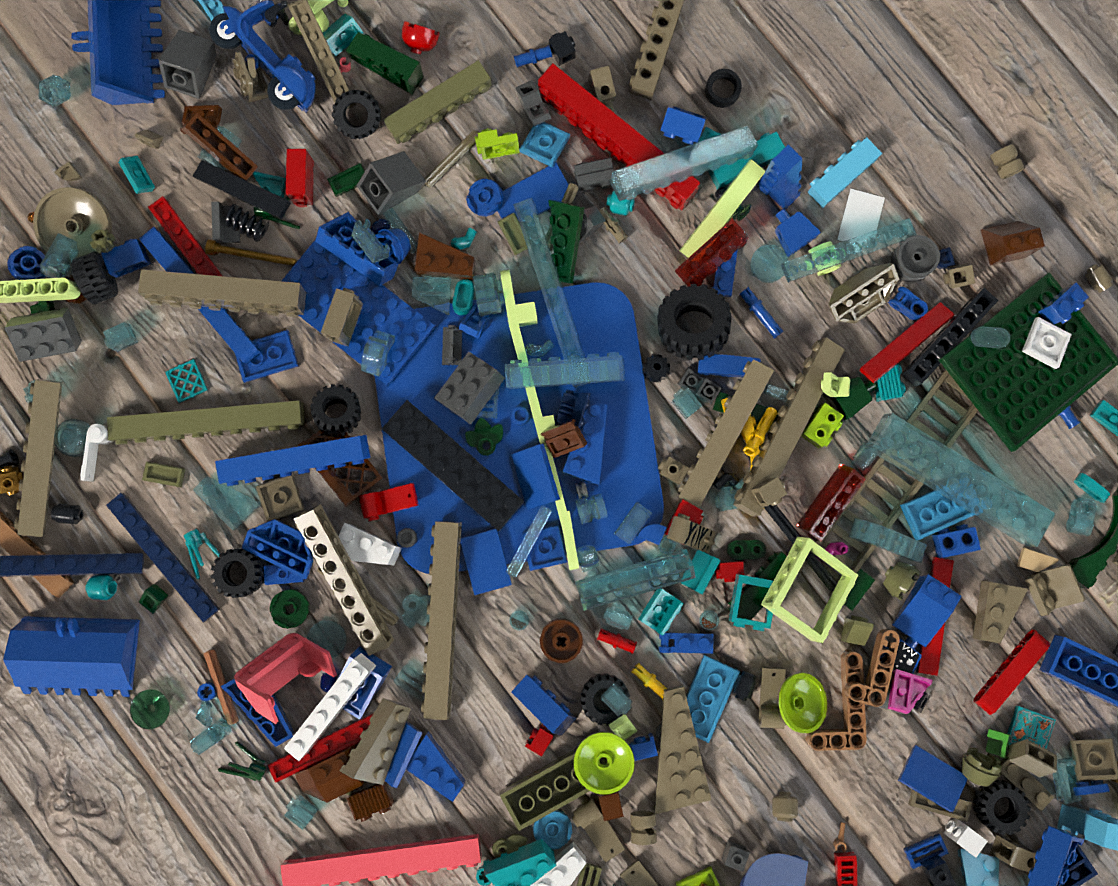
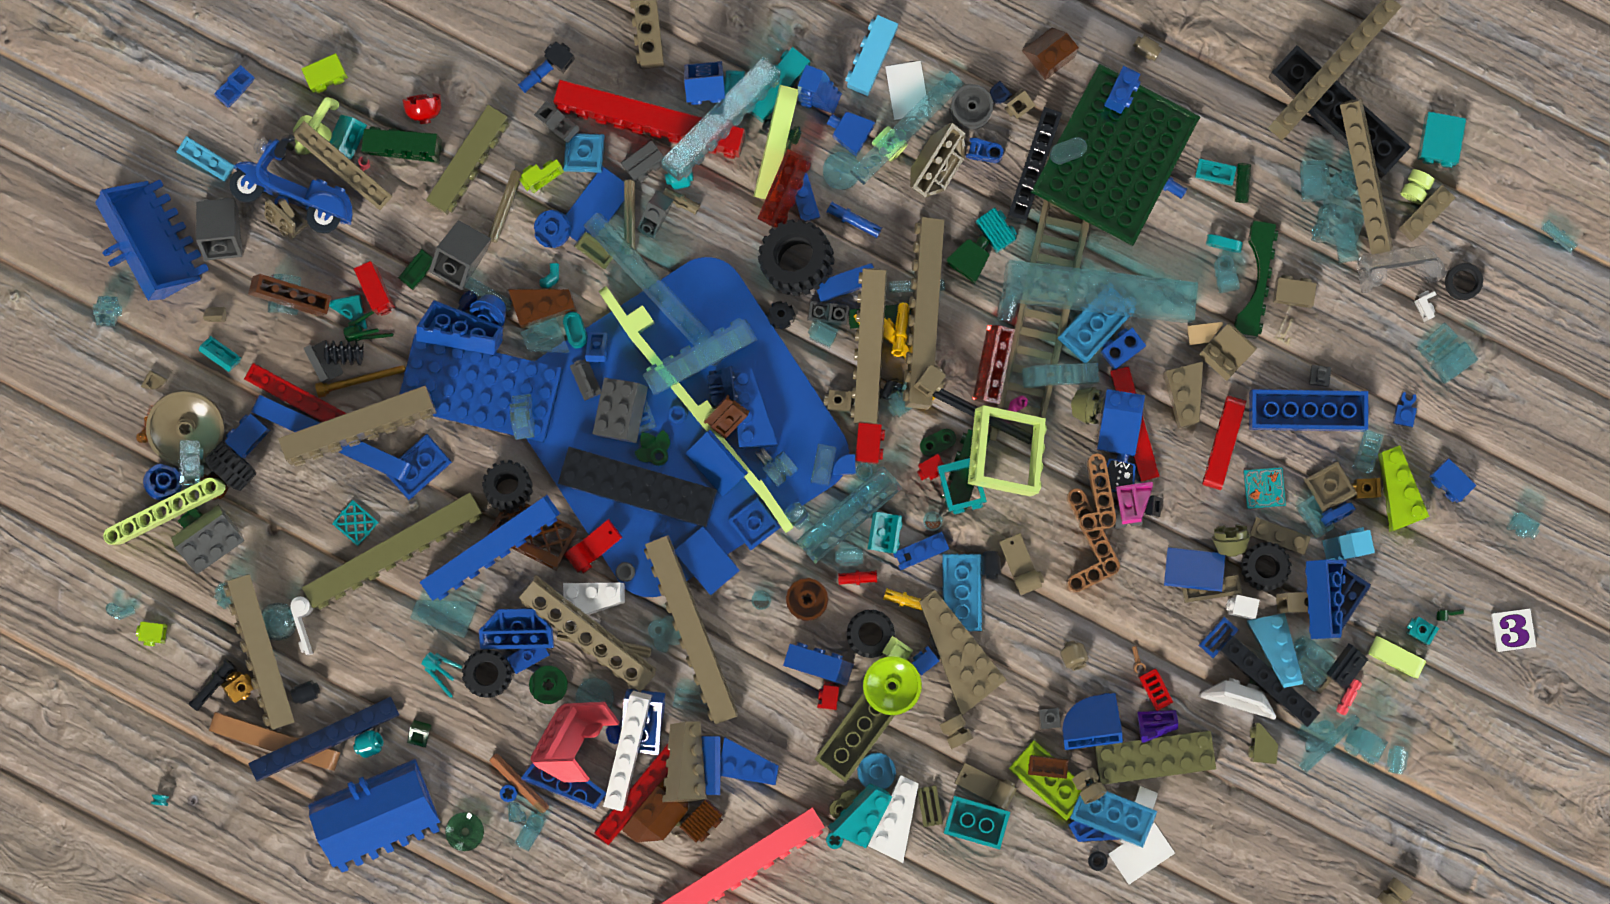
camera: 20 degrees left, 0 degrees up
olive gear [89,229,116,253] -> none
clear light blue brick [103,322,138,352] -> none
dark blue plate [106,493,220,623] -> none
olive tile [142,462,185,488] -> none
reddish brown plate [180,105,222,134] -> none
black tile [192,160,291,219] -> none
dark green plant [218,742,267,781] -> none
dark tan plate [256,474,305,522] -> none
clear light blue brick [284,795,319,830] -> none
dark tan window [321,288,363,346] -> none
black tyre [332,90,382,139] -> none
clear light blue hinge [351,218,390,263] -> none
clear light blue brick [473,272,505,316] -> none
clear light blue axle [506,506,551,577] -> none
clear light blue arm [525,339,555,357] -> none
dark green wing [548,200,585,283] -> none
dark tan door [572,798,625,863] -> none
dark tan torso [588,65,616,112] -> none
reddish brown brick [598,791,624,821] -> none
clear light blue brick [601,683,632,717] -> none
dark tan door [667,513,716,554] -> none
teal panel [680,550,721,594] -> none
black tyre [705,68,742,108] -> none
lime dish [779,673,827,733] -> none
lime brick [801,403,844,449] -> none
yellowish green bracket [821,372,850,397] -> none
olive slope [841,615,874,646] -> none
dark green tile [844,569,875,611] -> none
red tile [860,302,954,383] -> none
bright green panel [986,729,1011,758] -> none
dark tan brick [1008,739,1057,778] -> none
white tile [1022,317,1072,369] -> none

